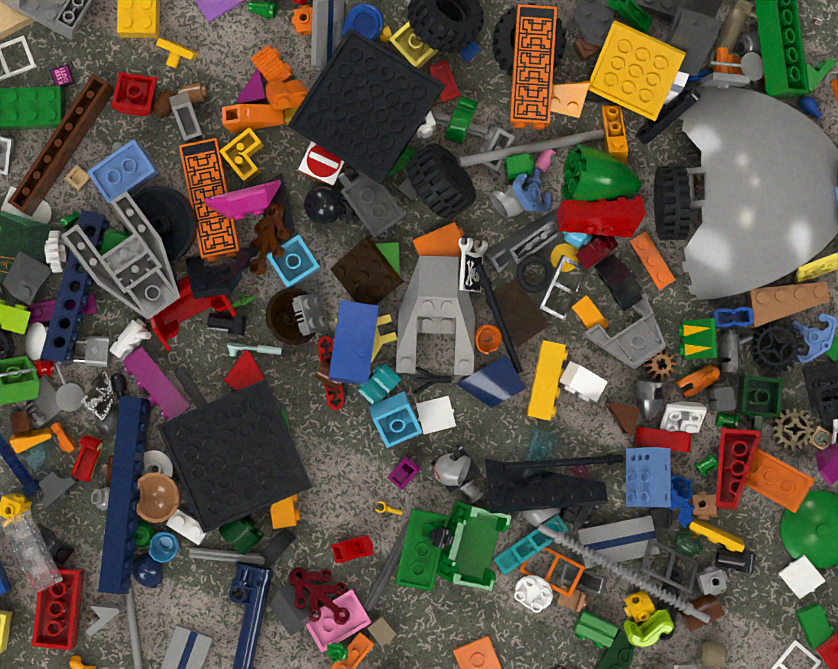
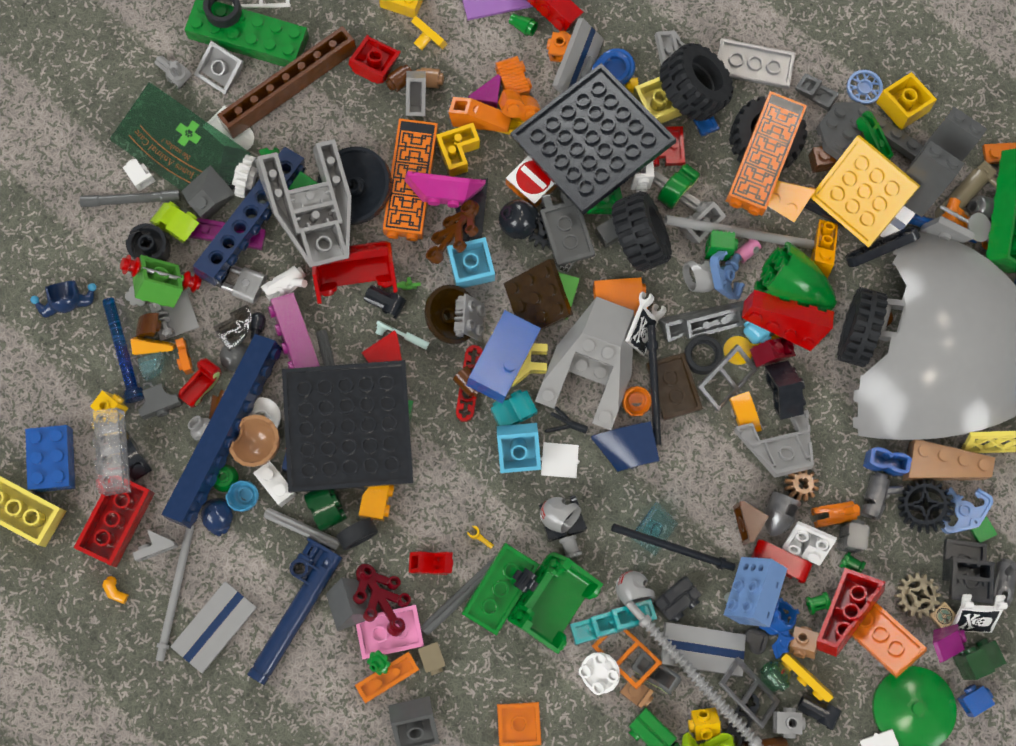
camera: 15 degrees right, 10 degrees down
white dish [25,322,49,360] -> none
tile [50,64,75,88] -> none
light grey piece [55,363,84,412] -> none
tan tile [64,164,91,191] -> none
medium blue piece [87,139,161,204] -> none
black wing [185,246,258,299] -> none
magenta slope [387,455,421,490] -> none
black wing [485,459,608,514] -> none
yellow brick [526,340,568,420] -> none
white brick [559,361,607,402] -> none
clear pink plant [569,465,590,479] -> none
orange plate [629,231,675,290] -> none
green slope [677,318,717,360] -> none
dark green hinge [736,375,783,431] -> none

